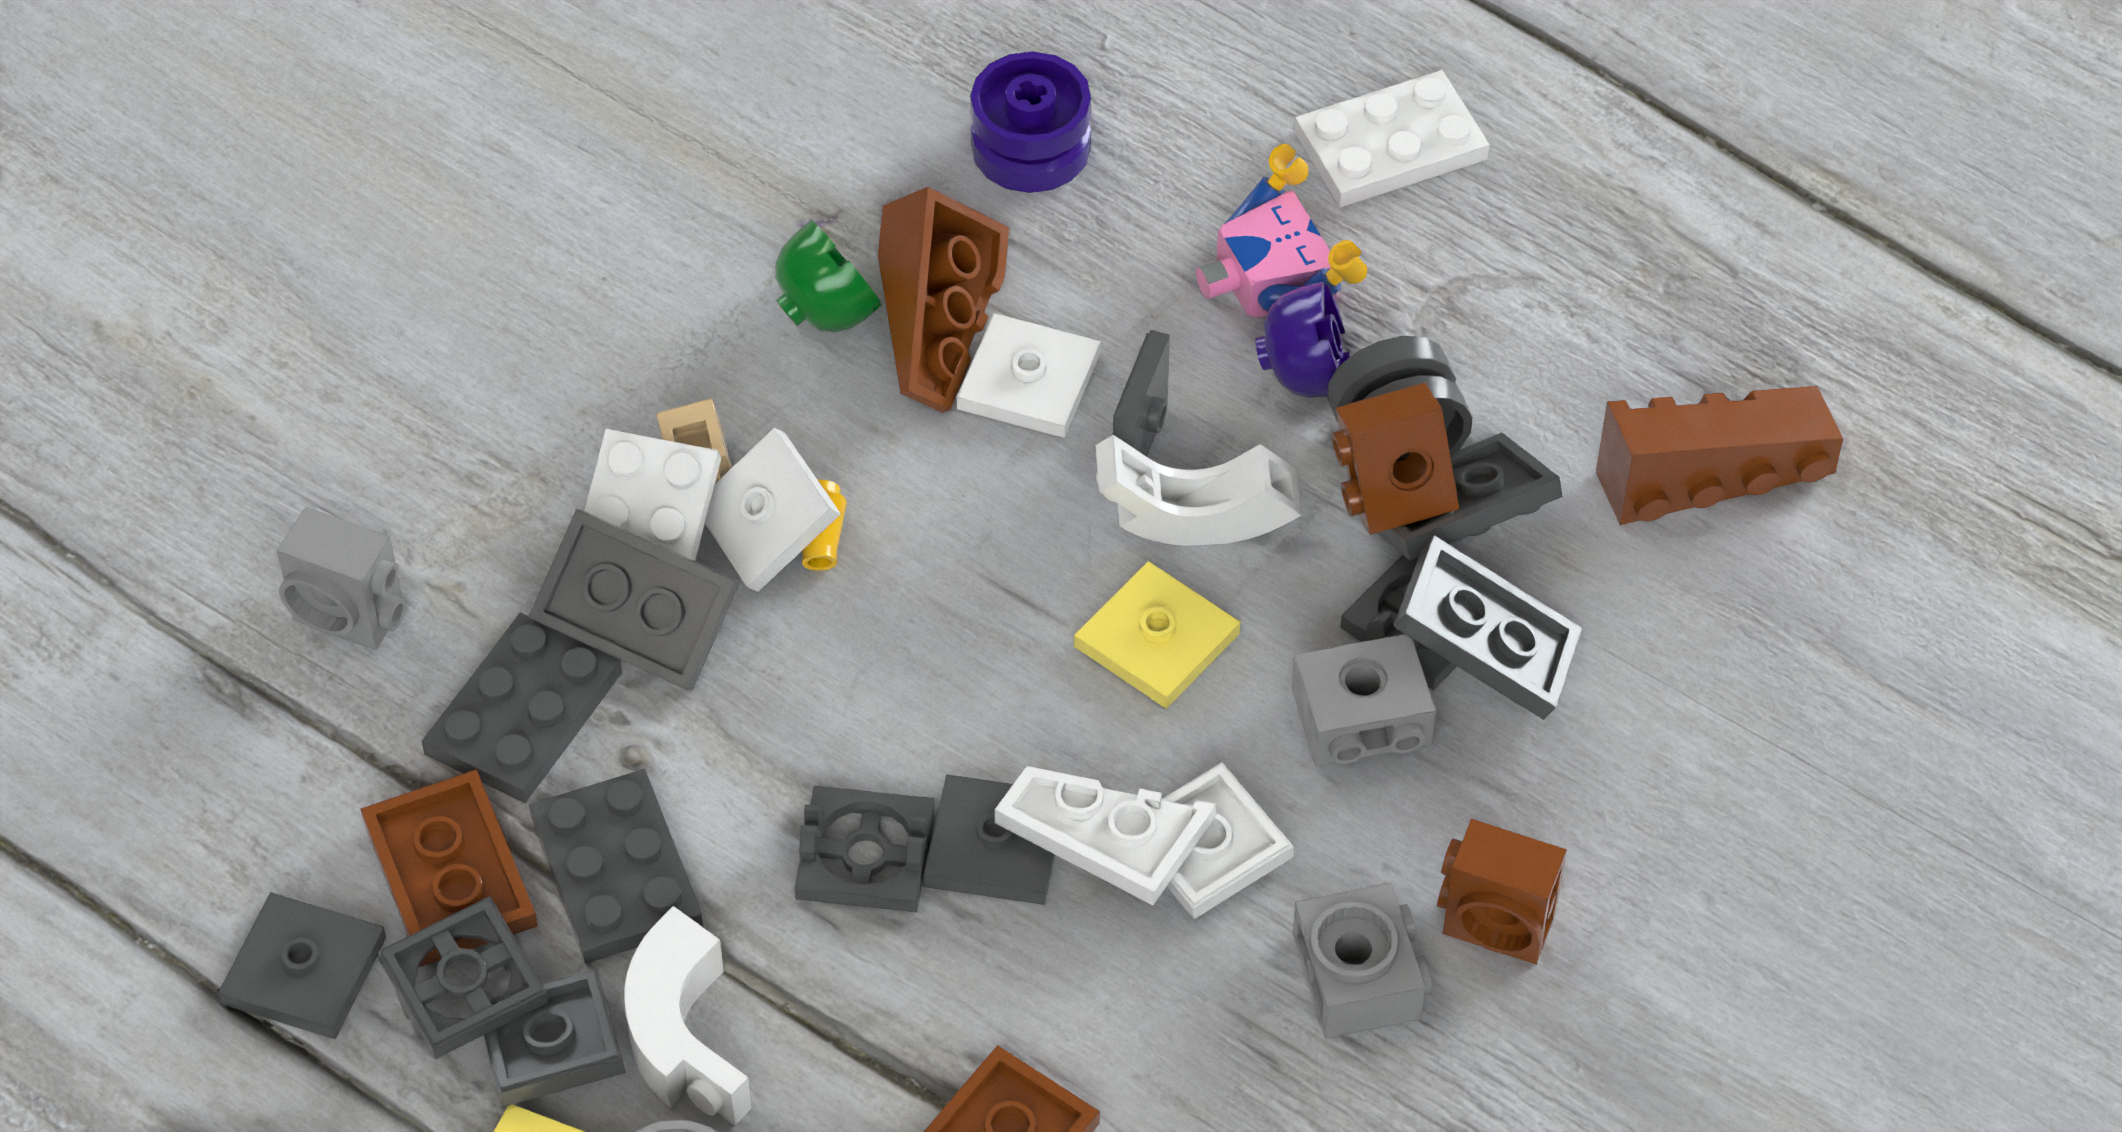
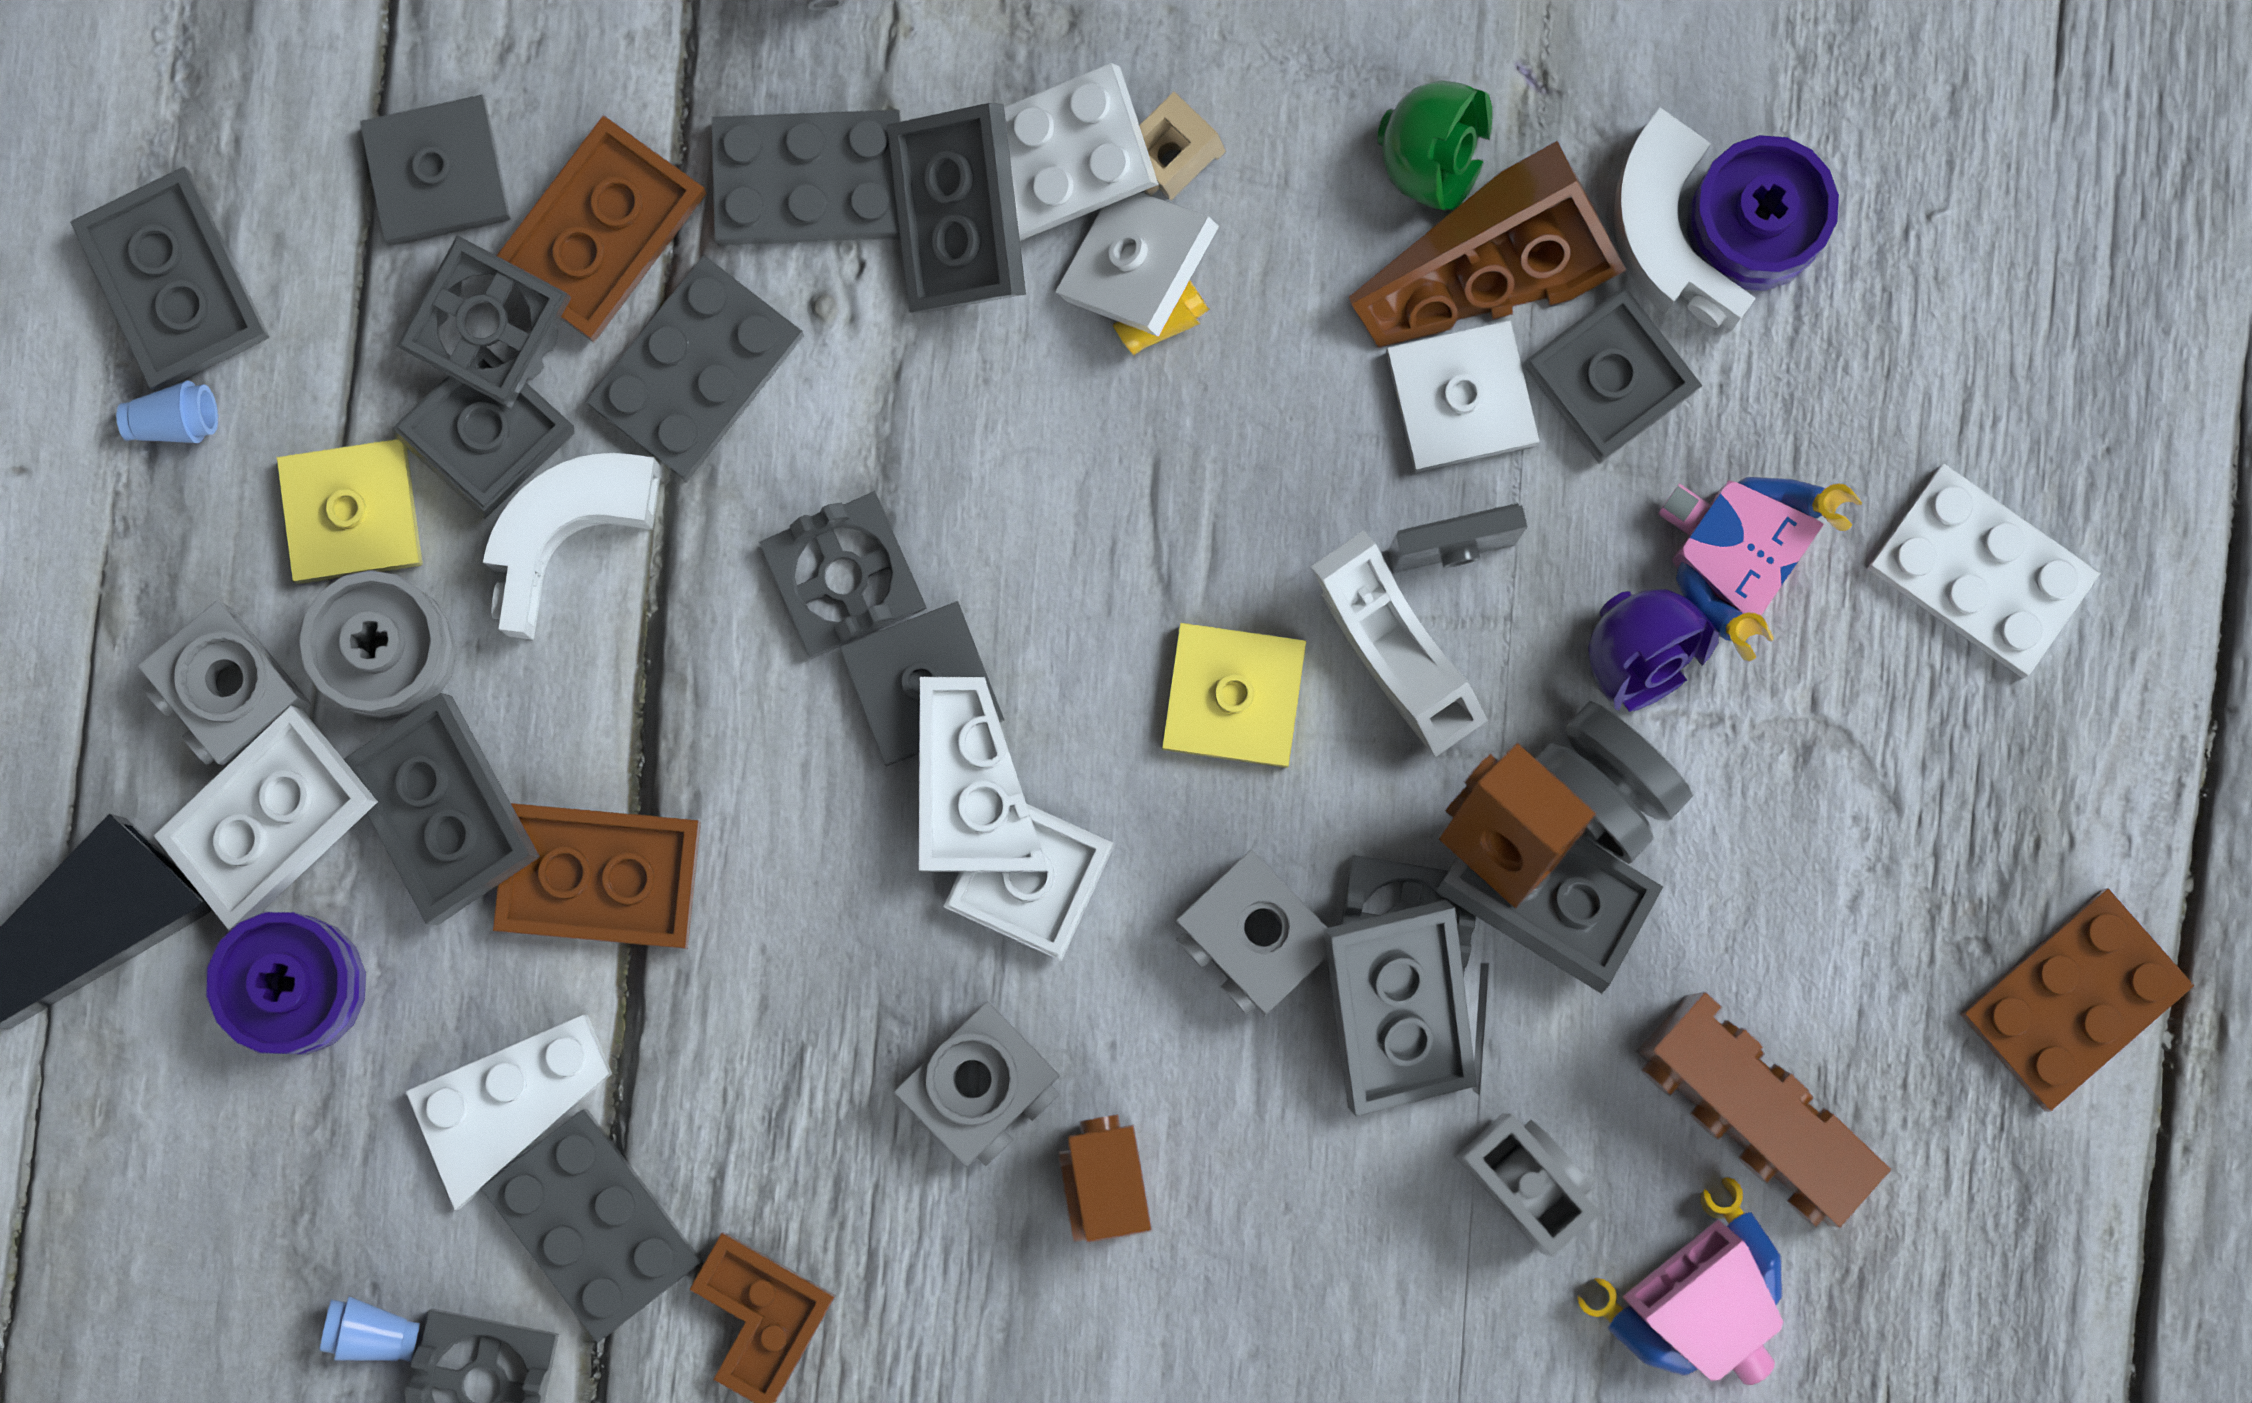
camera: 60 degrees right, 30 degrees up
none -> light grey brick [1455,1113,1601,1257]
none -> dark grey plate [1523,286,1703,464]
none -> bright pink torso [1578,1177,1783,1385]
none -> white arch [1613,107,1756,331]
none -> dark orange plate [1960,888,2194,1112]

